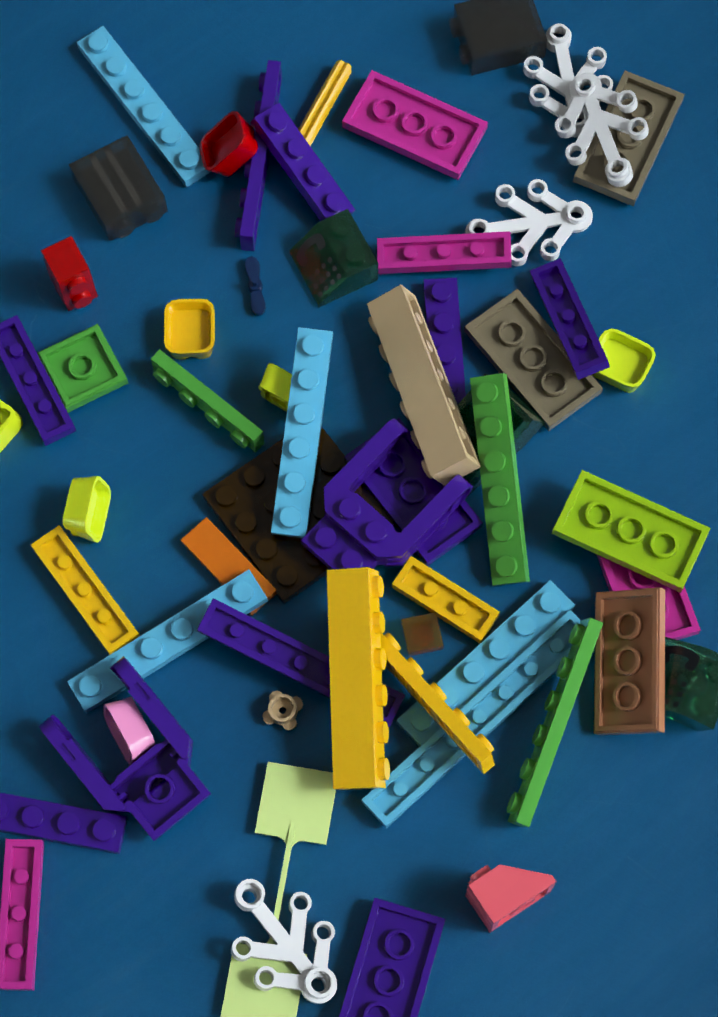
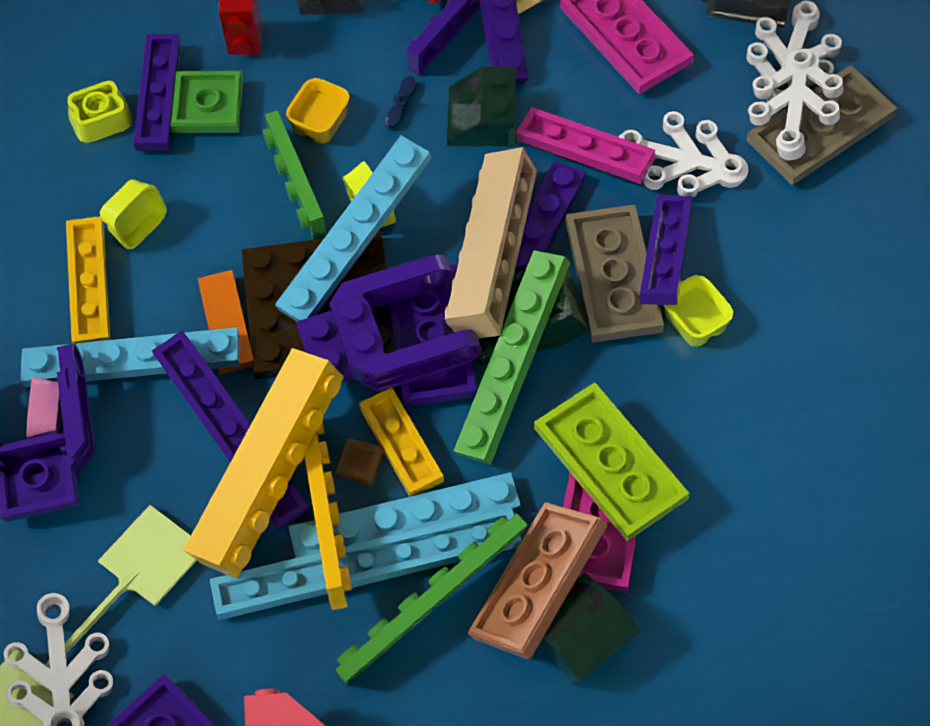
camera: 30 degrees right, 10 degrees down
tan plate [263,691,303,731] -> none

